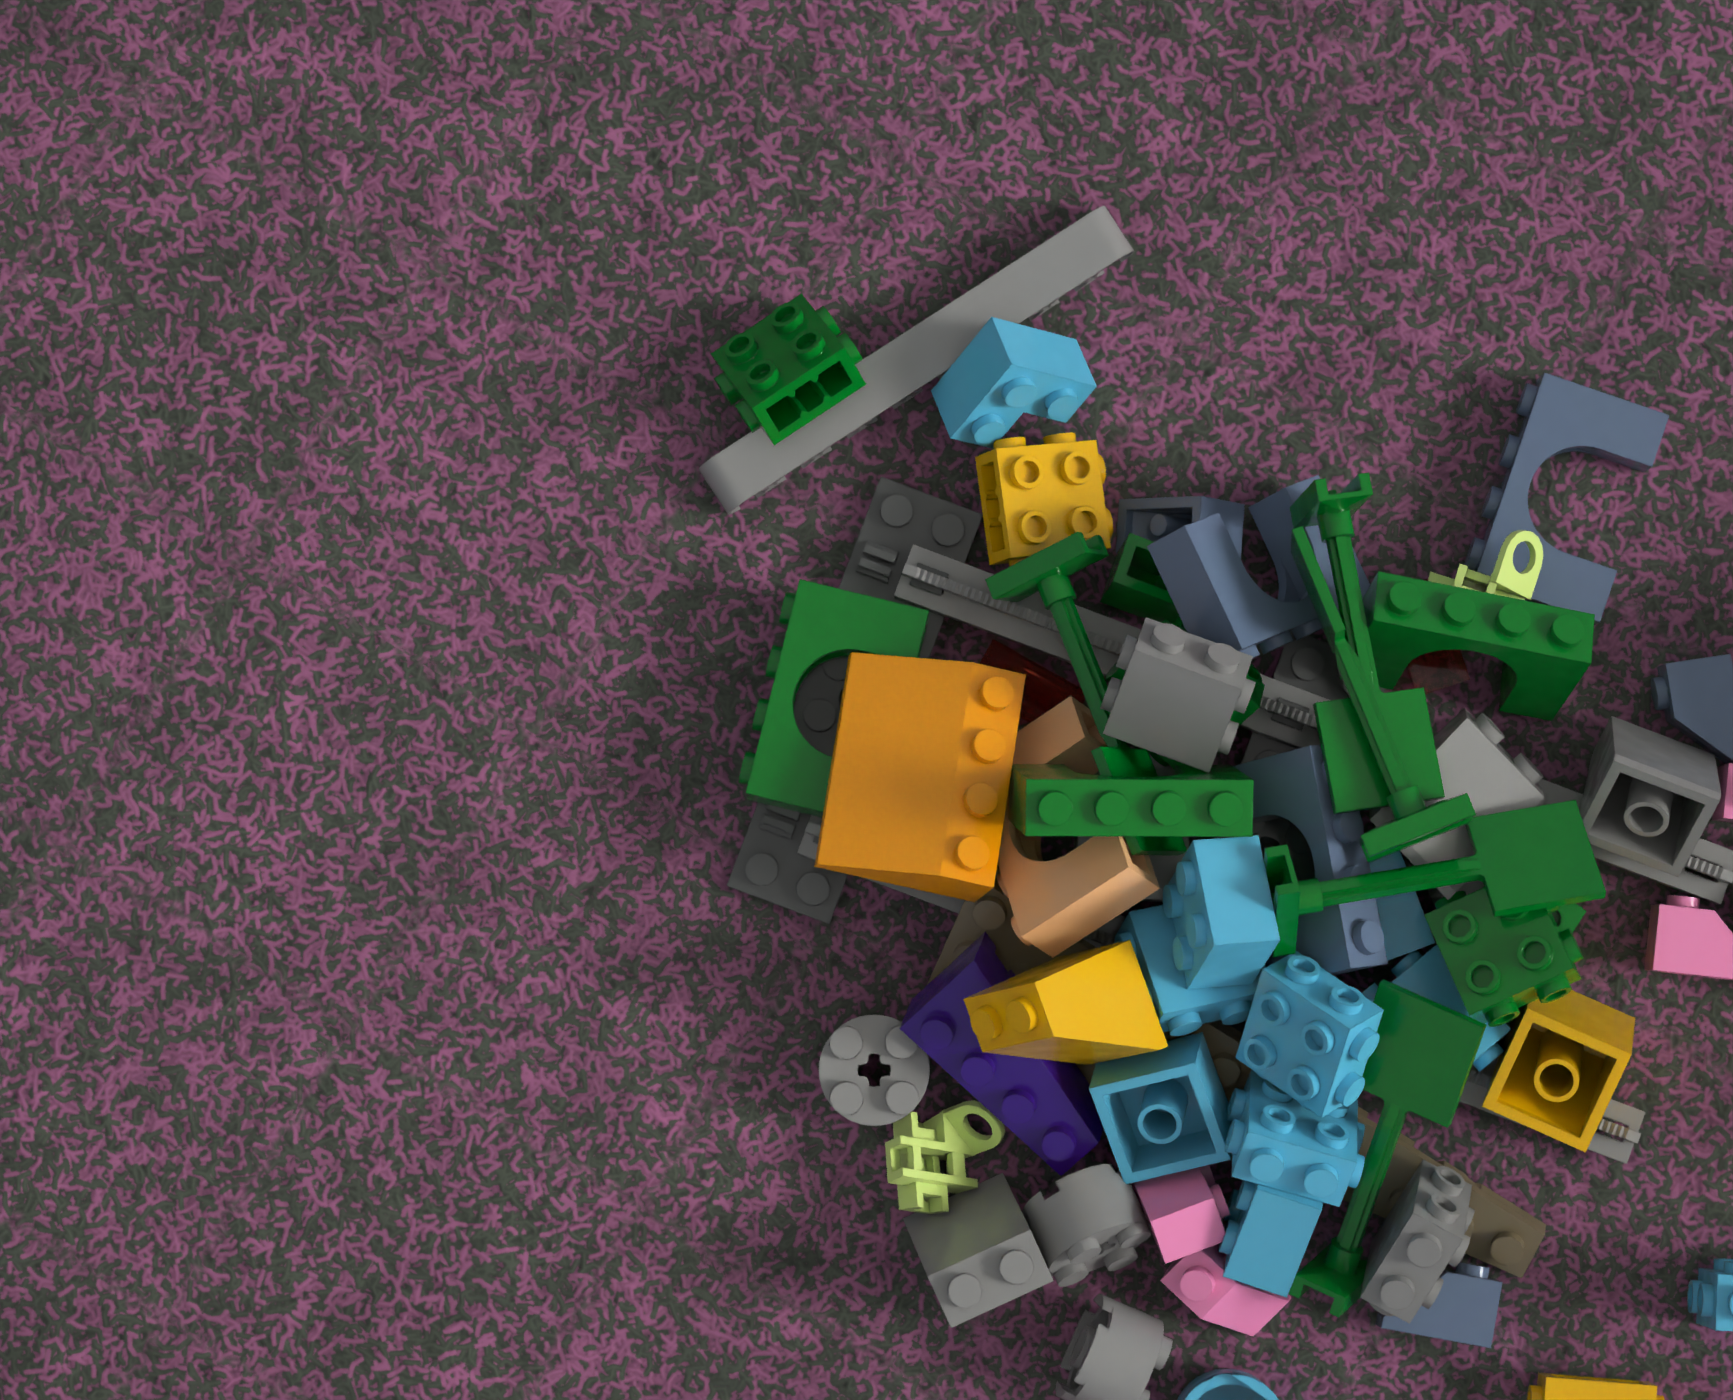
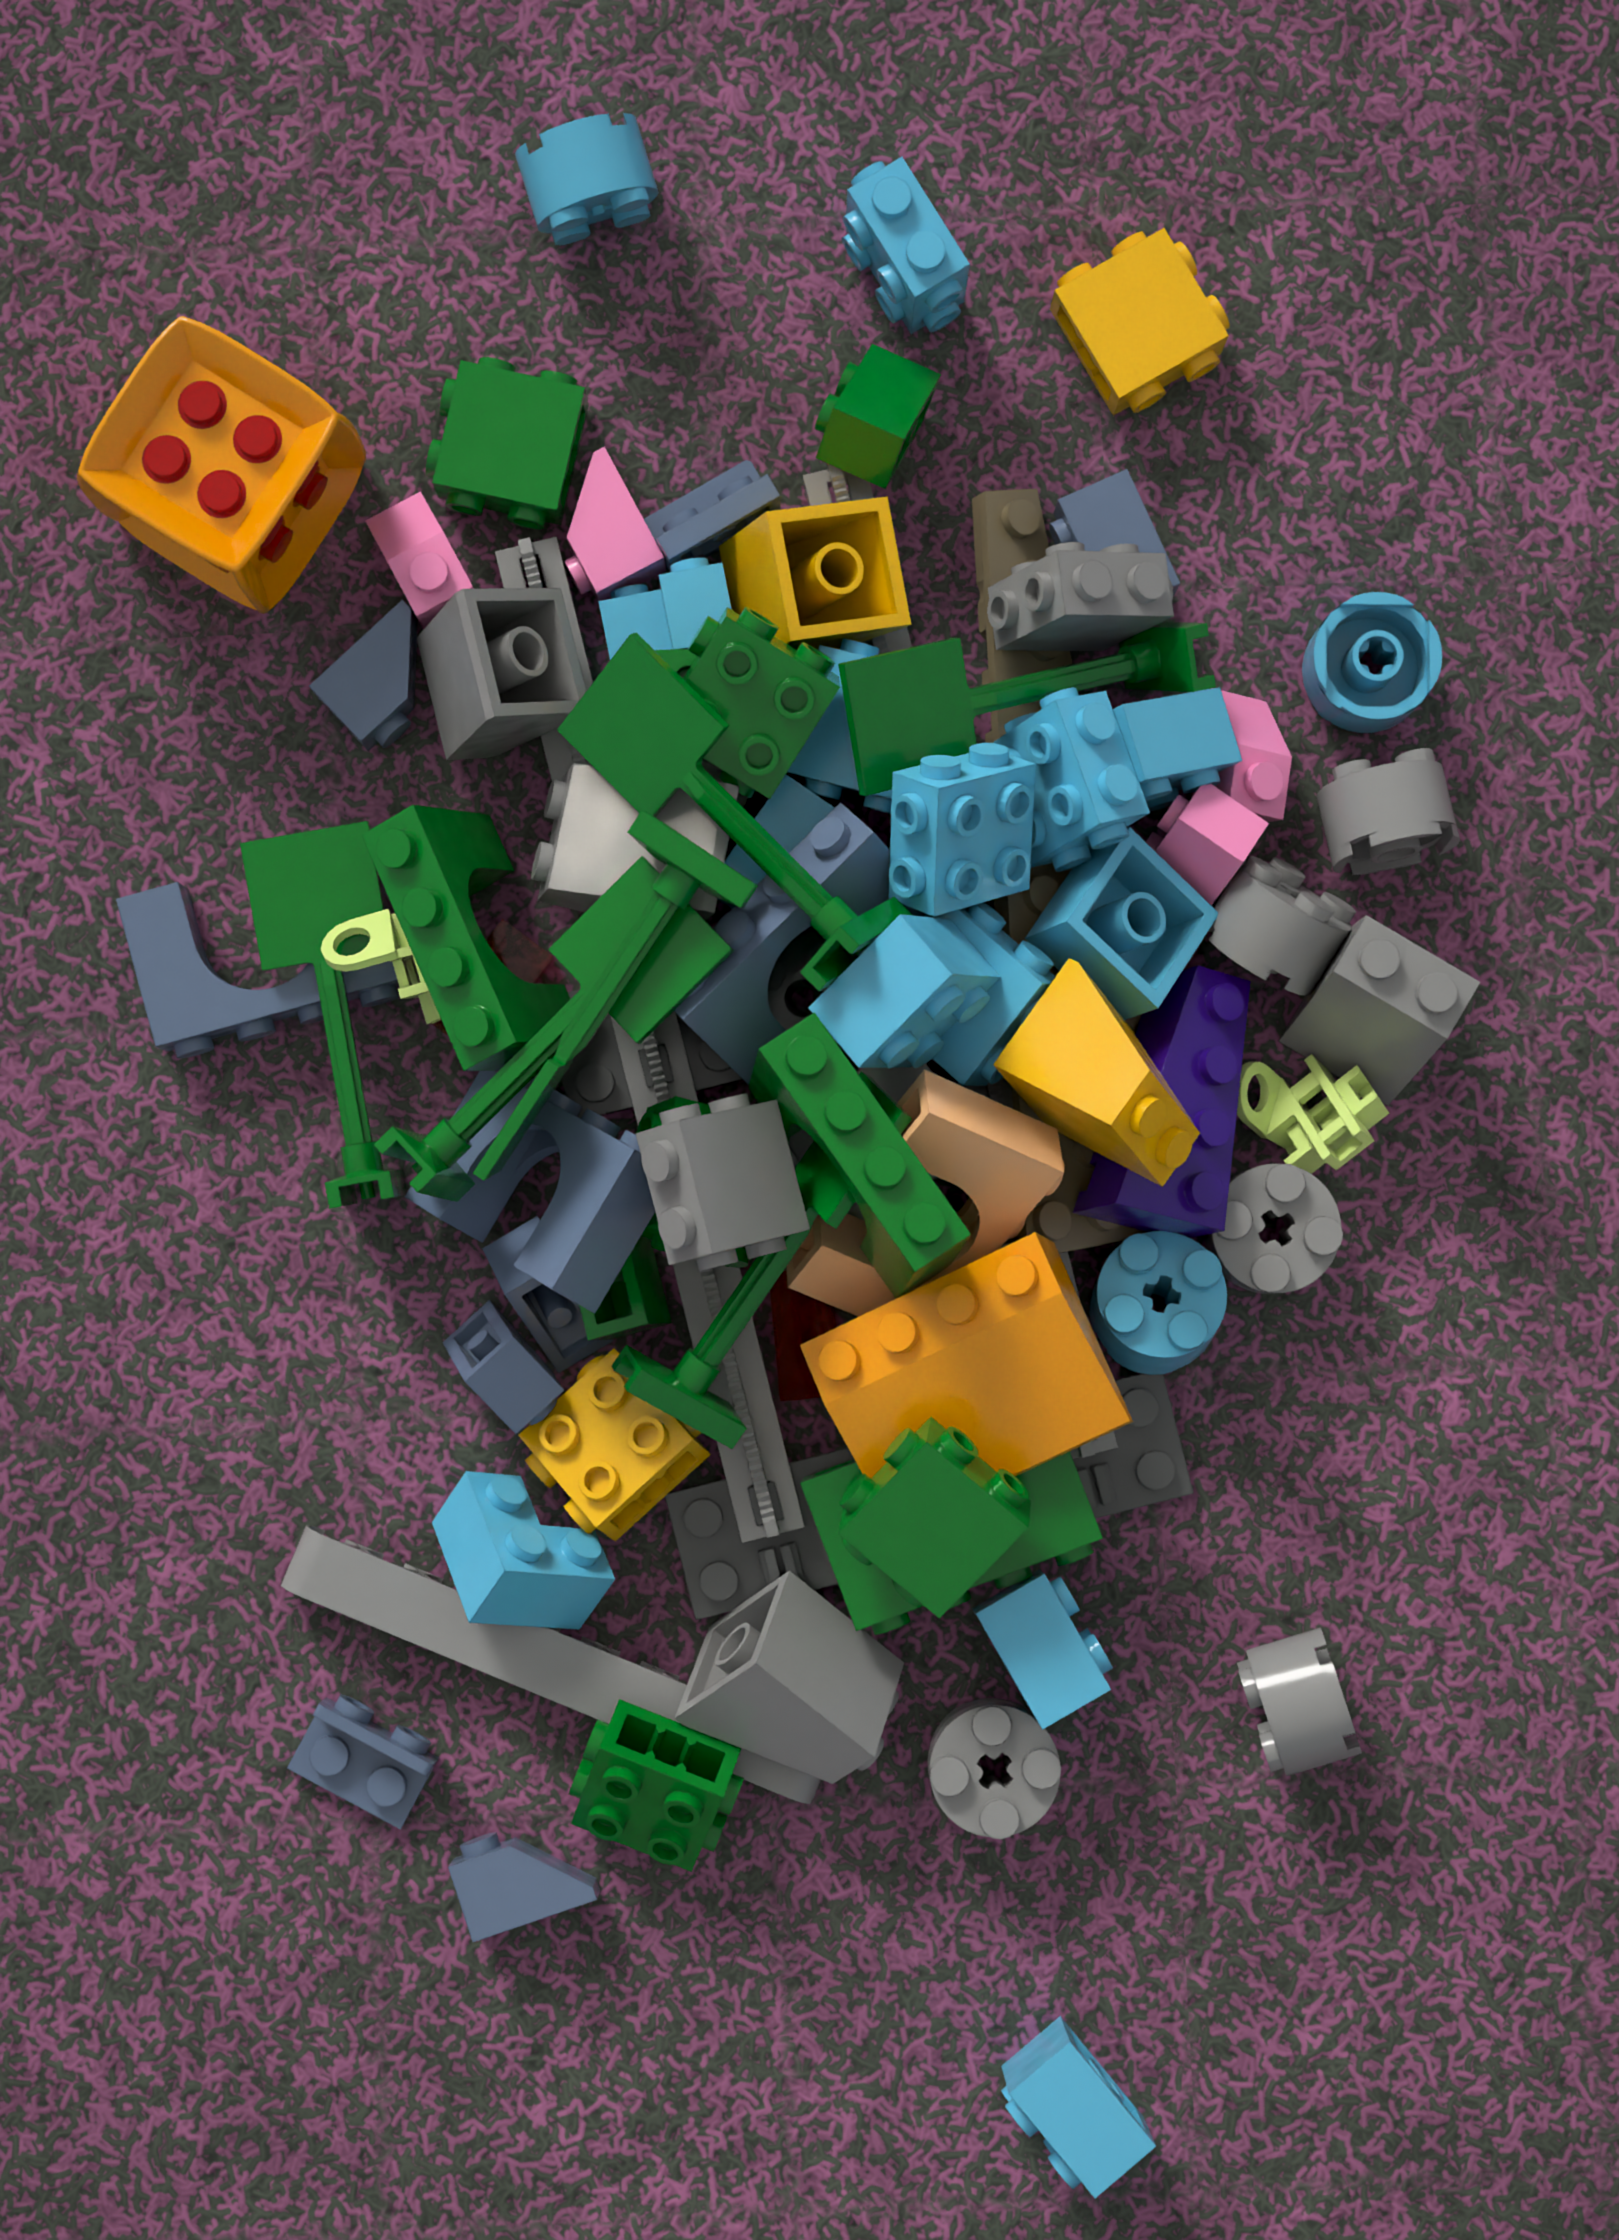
camera: 125 degrees left, 0 degrees up
none -> green piece [240,821,407,1209]
none -> sand blue bracket [287,1694,439,1829]
none -> sand blue slope [442,1300,564,1434]
none -> sand blue slope [448,1832,600,1942]
none -> medium azure brick [598,558,732,660]
none -> sand blue bracket [644,460,781,572]
none -> light grey slope [675,1570,904,1784]
none -> green brick [815,344,941,489]
none -> green brick [838,1417,1031,1619]
none -> light grey brick [927,1698,1061,1839]
none -> medium azure brick [972,1569,1113,1730]
none -> medium azure brick [1001,2016,1156,2198]
none -> medium azure brick [1089,1231,1227,1375]
none -> light grey brick [1237,1627,1362,1776]

